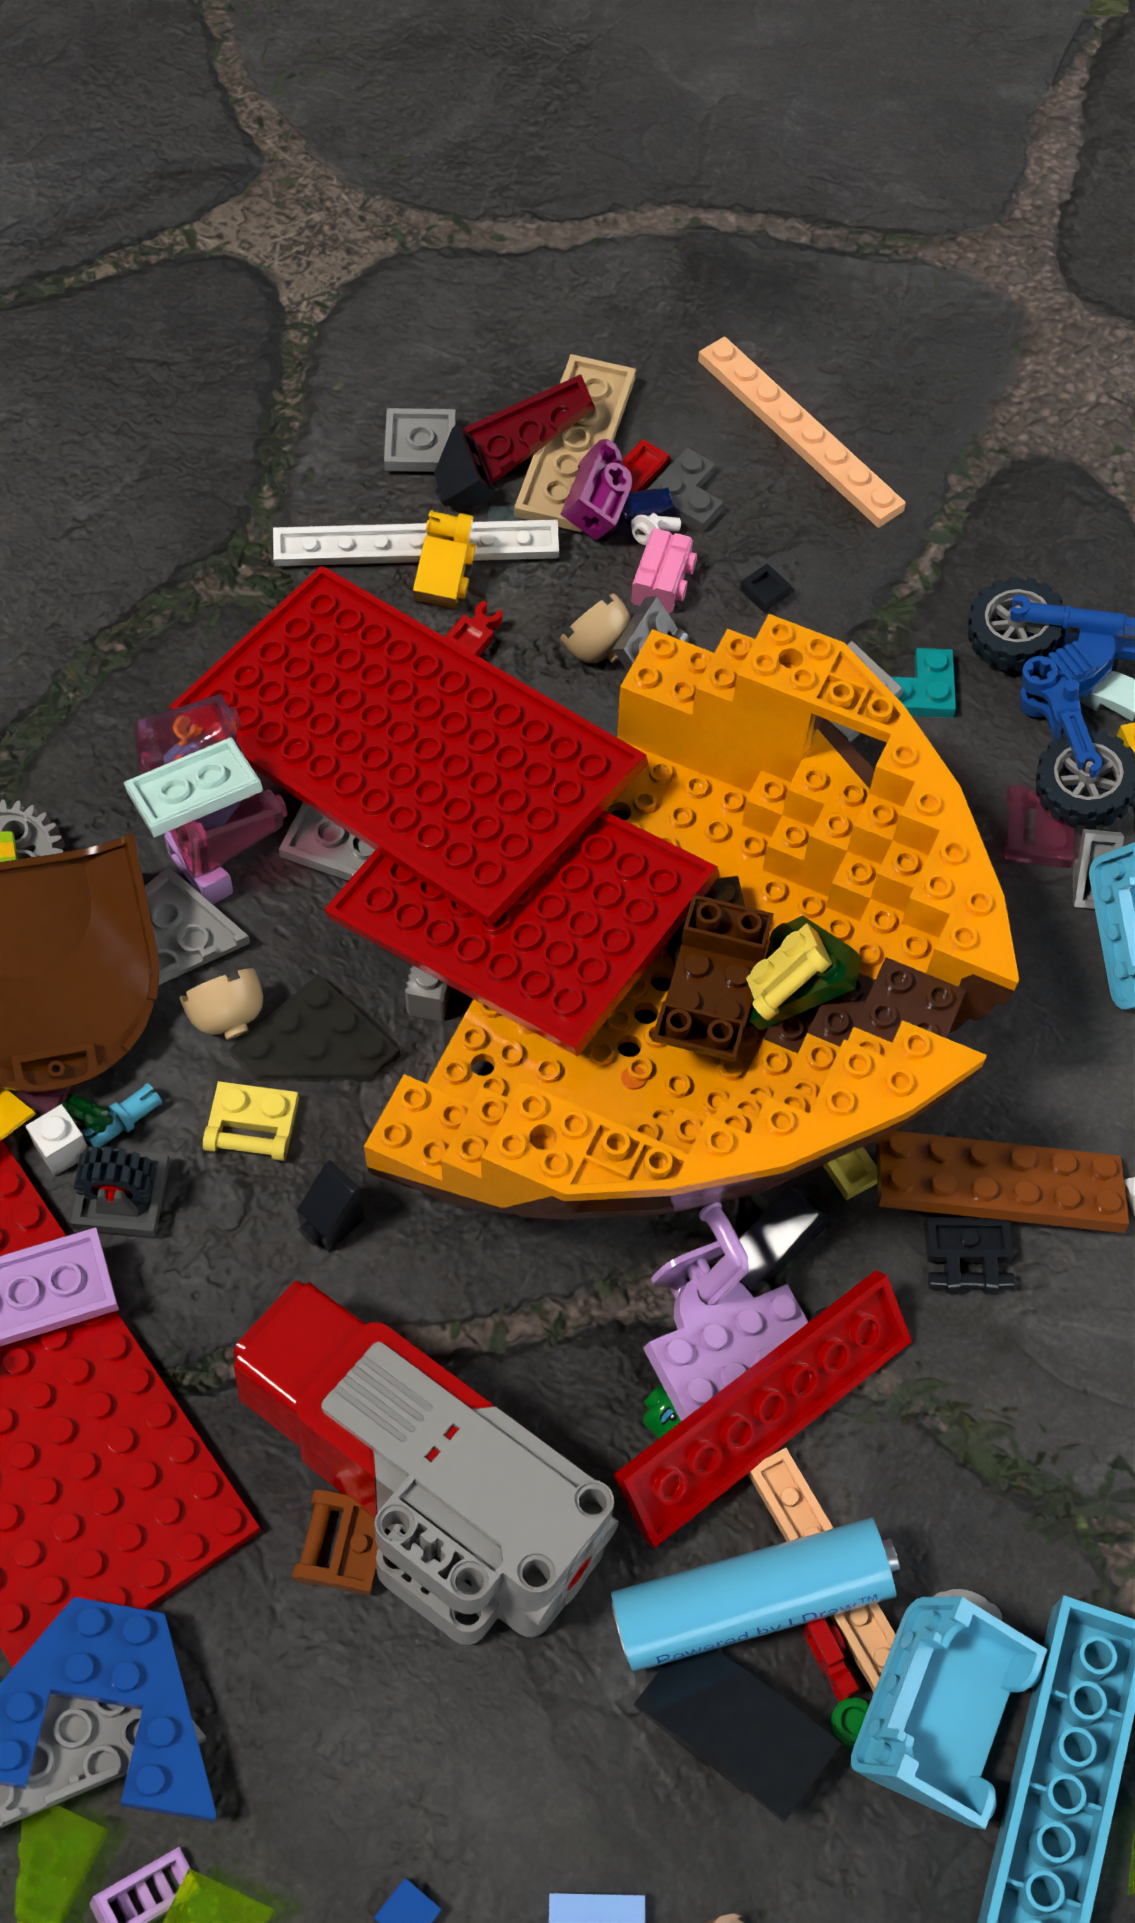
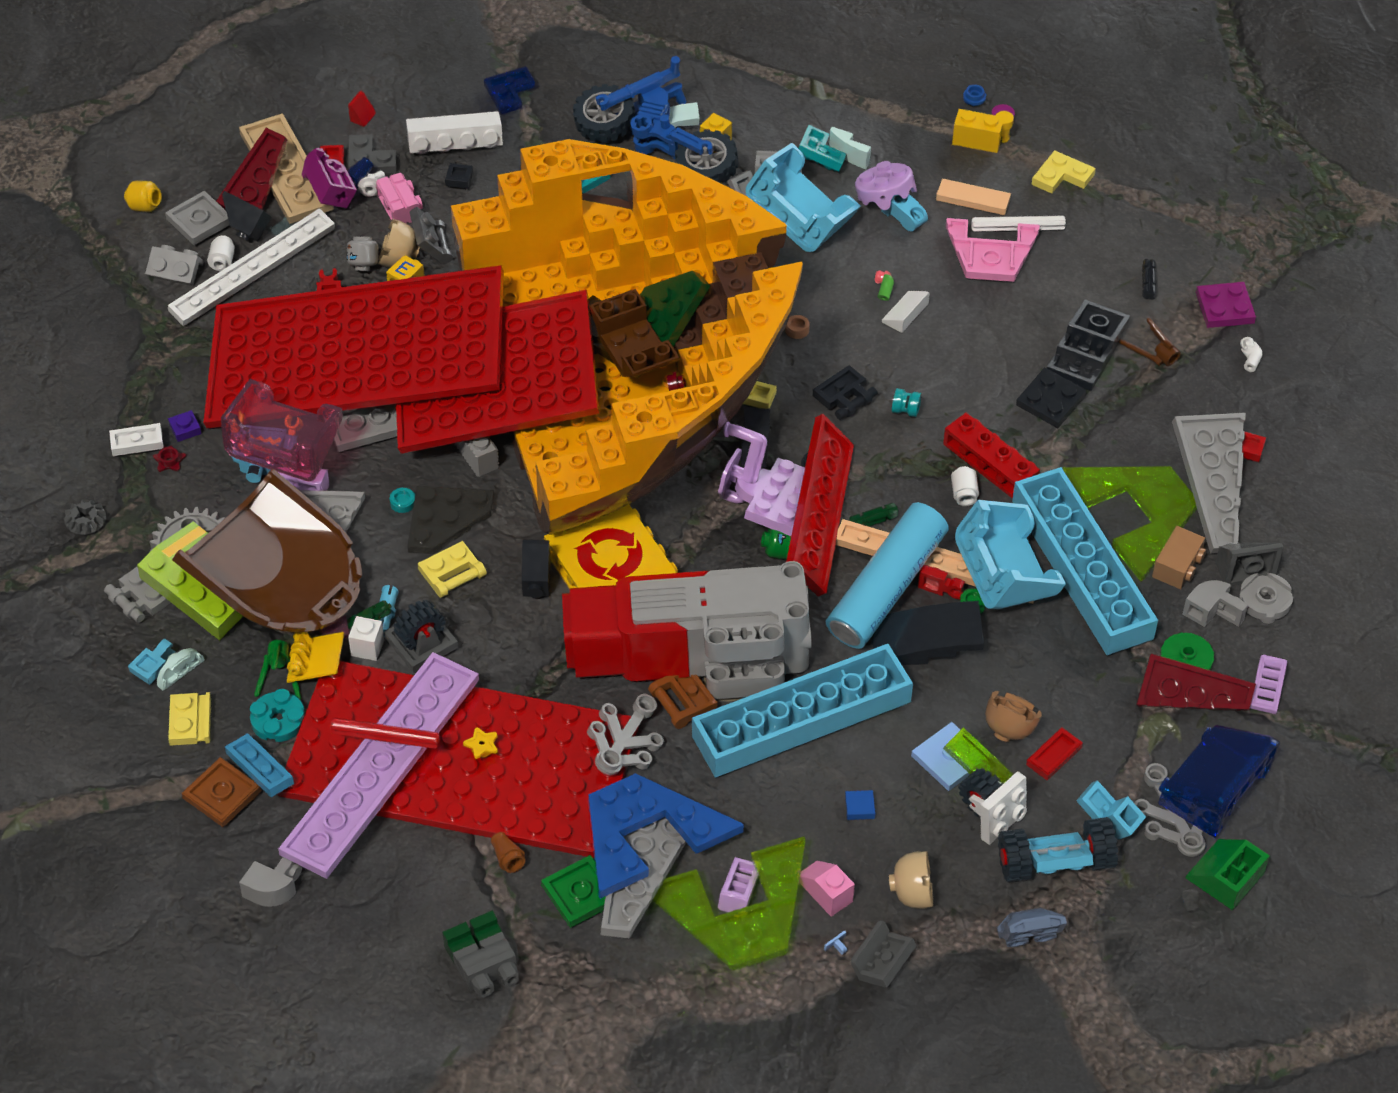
camera: 40 degrees left, 10 degrees down
light aqua tile [124,737,263,837] -> none
tan cylinder [180,968,263,1040] -> none
yellow hinge [413,510,476,609] -> none
light nougat plate [698,336,906,528] -> none
light yellow plate [746,923,832,1021] -> none
dark orange plate [876,1131,1129,1233] -> none
none -> white plate [109,423,164,456]
none -> yellow head [124,180,161,212]
none -> light grey bracket [145,245,204,286]
none -> dark red plate [153,446,186,472]
none -> dark purple plate [168,410,201,442]
none -> white brick [207,236,235,271]
none -> light grey head [347,237,378,271]
none -> red slope [348,91,376,126]
none -> yellow brick [386,255,424,281]
none -> teal tile [389,488,416,513]
none -> white brick [406,111,503,154]
none -> yellow plate [463,728,498,759]
none -> clear blue plate [484,67,535,115]
none -> yellow panel [544,504,678,589]
none -> light grey plant [587,694,664,775]
none -> dark red plate [667,371,686,391]
none -> medium azure brick [692,644,913,778]
none -> nougat tile [785,315,810,339]
none -> dark green axle [849,503,899,526]
none -> teal wheel [892,388,922,417]
none -> red brick [943,413,1040,499]
none -> white brick [951,466,979,506]

